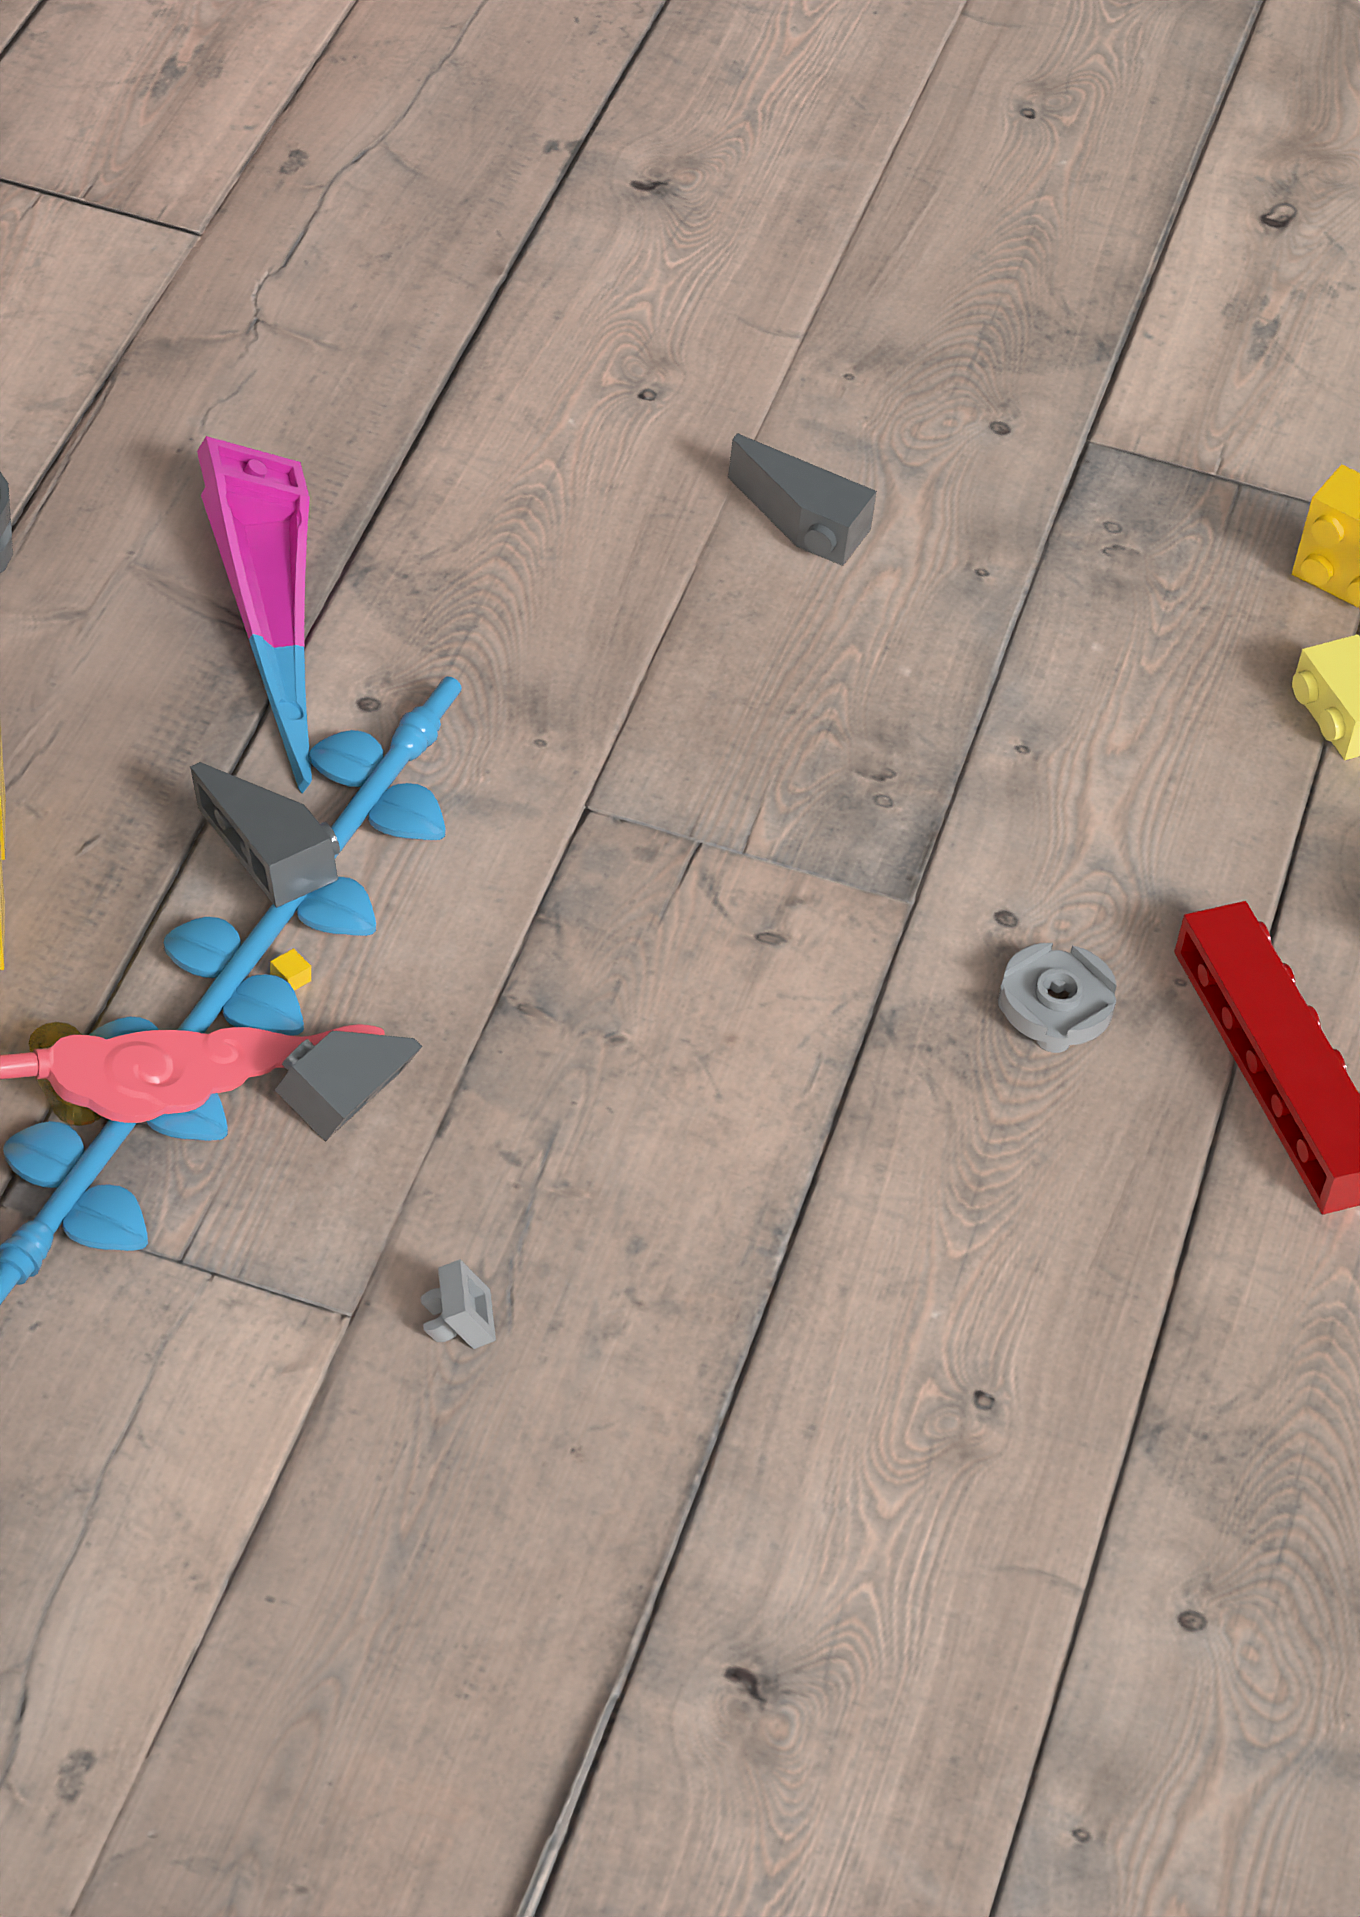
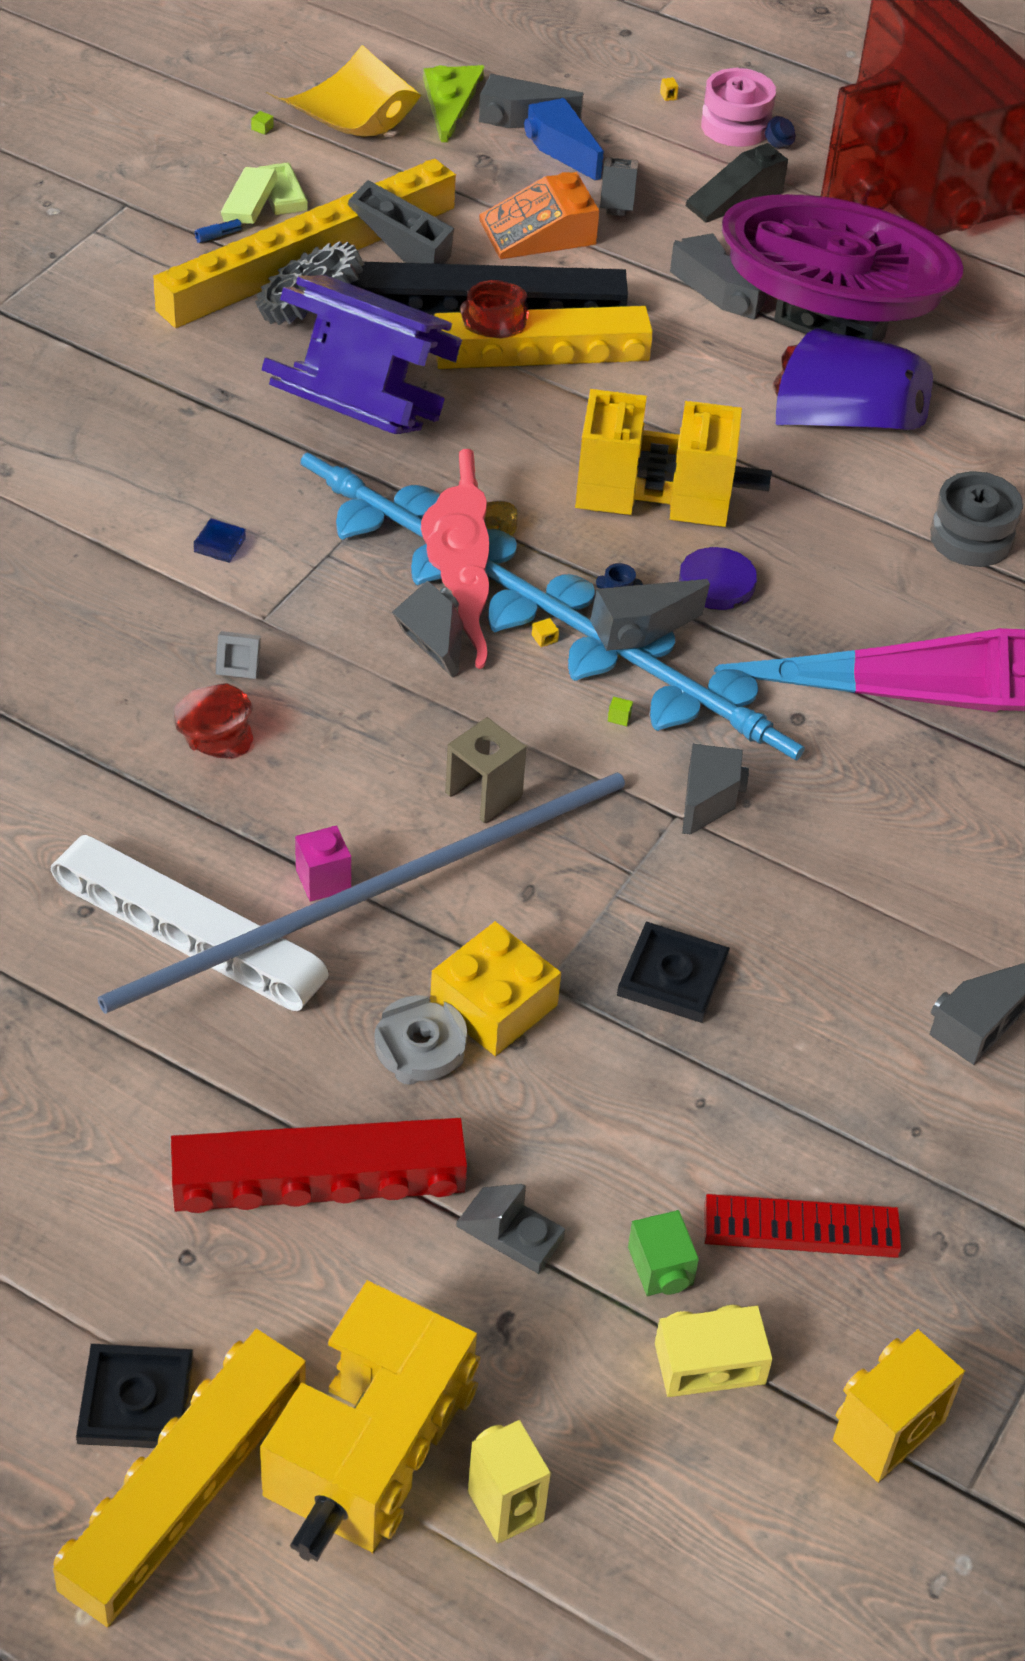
camera: 105 degrees right, 0 degrees up
none -> white beam [51,835,329,1011]
none -> sand blue piece [98,772,625,1014]
none -> clear red hat [174,683,254,759]
none -> clear blue tile [193,518,246,563]
none -> dark pink brick [295,825,352,902]
none -> yellow brick [430,921,561,1057]
none -> dark tan piece [445,717,527,823]
none -> dark grey slope [456,1184,565,1274]
none -> dark blue plate [596,563,643,589]
none -> lime piece [607,696,633,726]
none -> black tile [617,921,730,1023]
none -> bright green brick [628,1210,699,1296]
none -> dark purple tile [679,547,757,610]
none -> dark grey slope [682,743,749,835]
none -> red tile [704,1194,901,1258]

